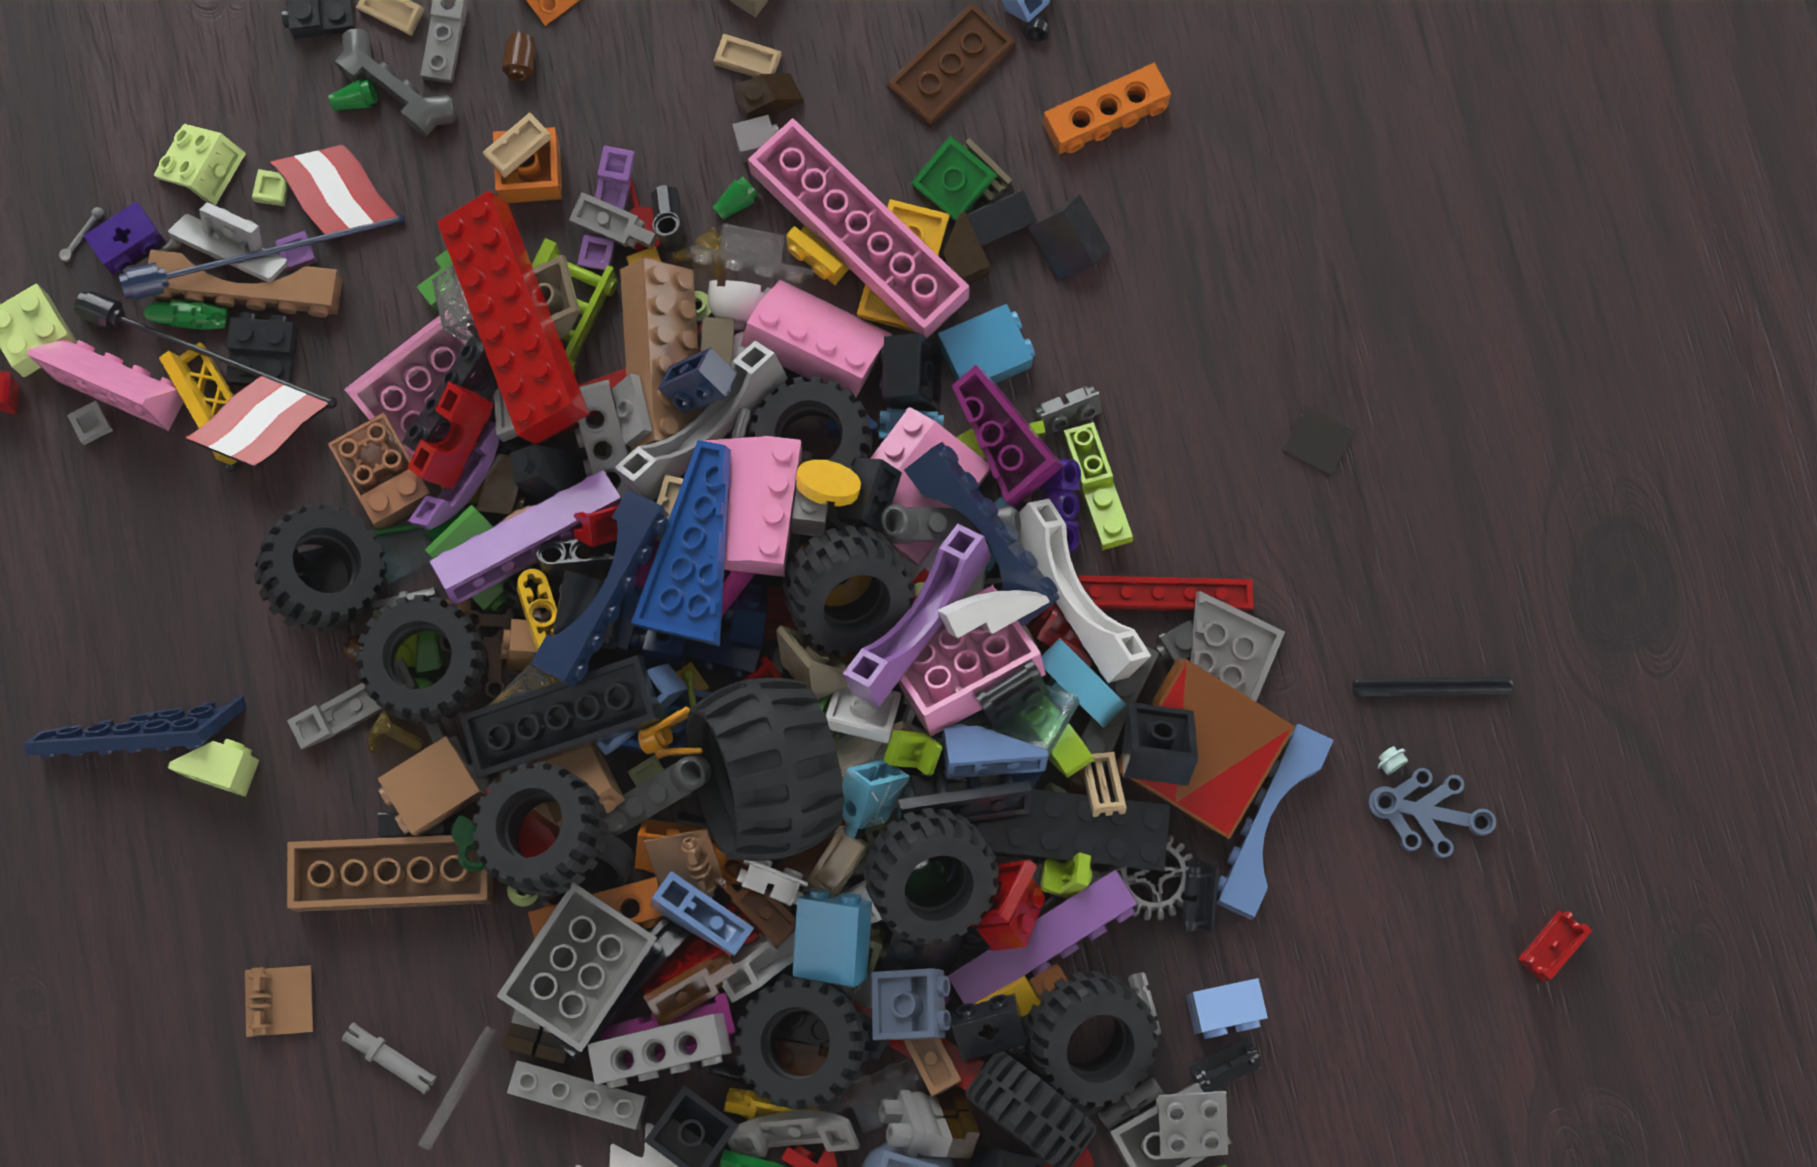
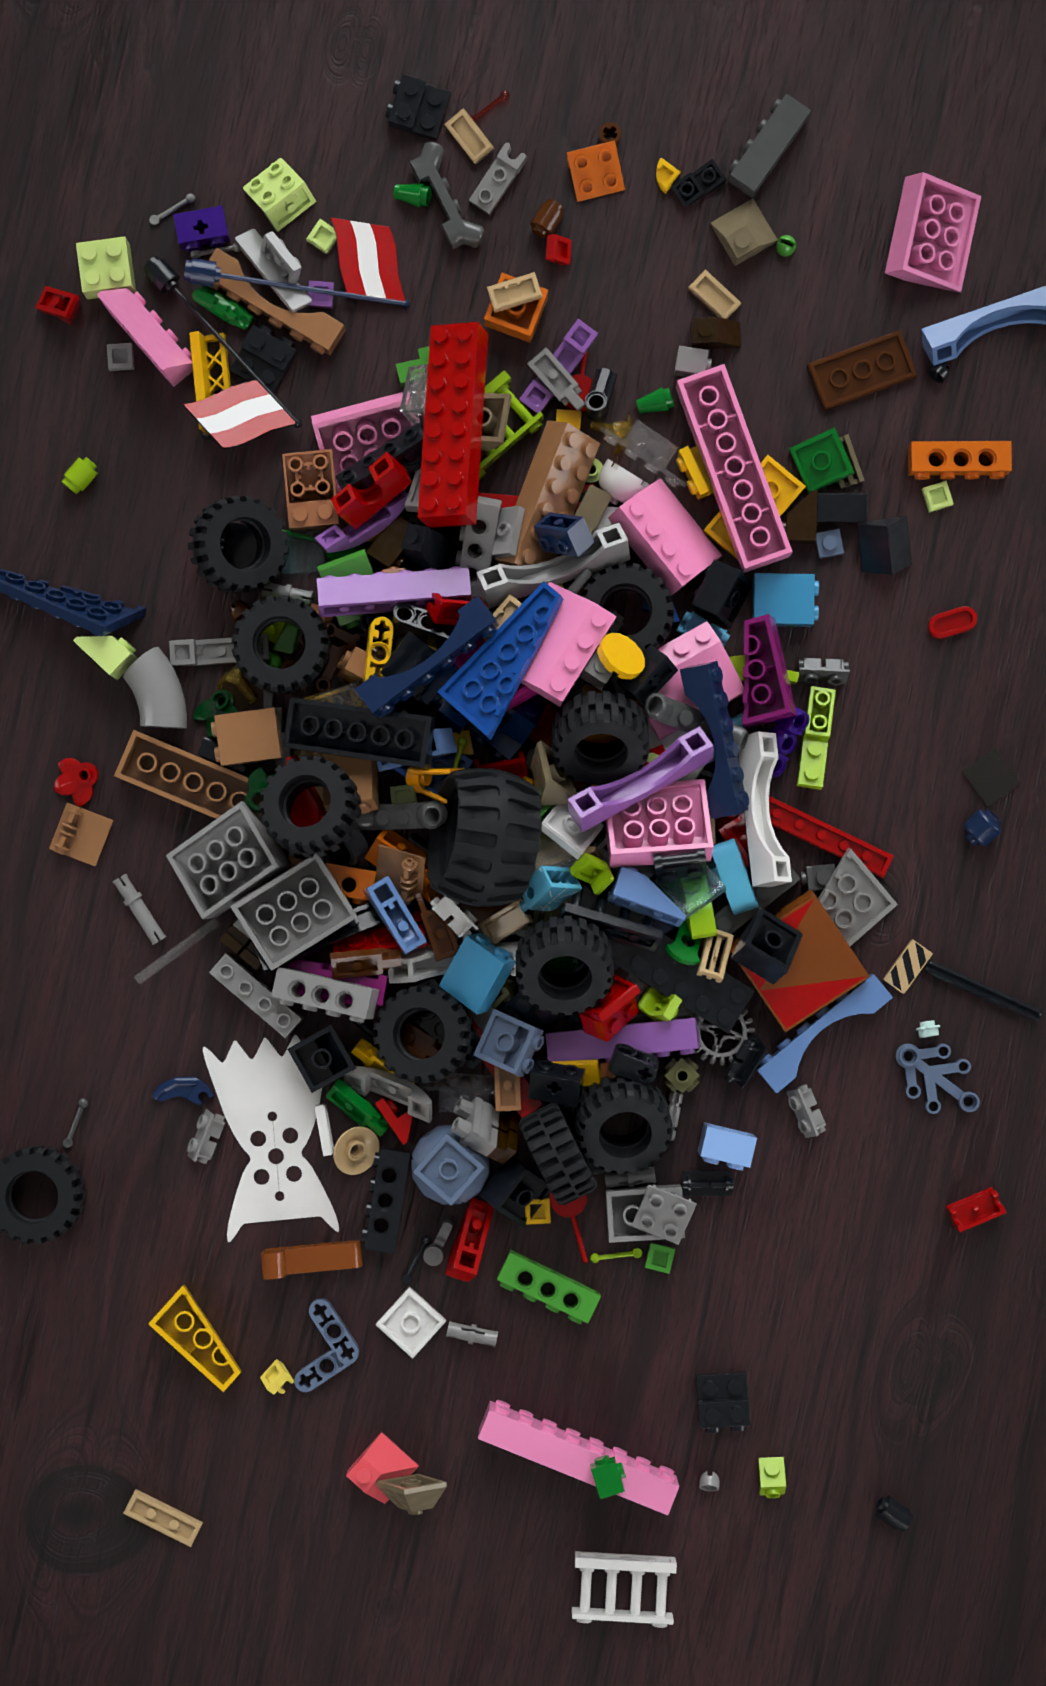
camera: 30 degrees right, 10 degrees up
white slope [937,590,1049,638] -> none
none -> red plate [54,758,99,807]
none -> lime brick [61,457,98,494]
none -> light grey brick [123,647,187,729]
none -> light grey slope [166,801,292,919]
none -> dark green plate [193,690,238,738]
none -> red plate [546,234,572,266]
none -> black piece [608,1043,659,1084]
none -> olive brick [663,1057,700,1093]
none -> green piece [665,919,702,965]
none -> light grey hinge [786,1084,826,1138]
none -> sand blue plate [815,529,844,559]
none -> tan tile [882,939,933,994]
none -> yellowish green tile [921,481,954,513]
none -> red tile [927,606,977,639]
none -> dark blue head [964,809,1002,846]

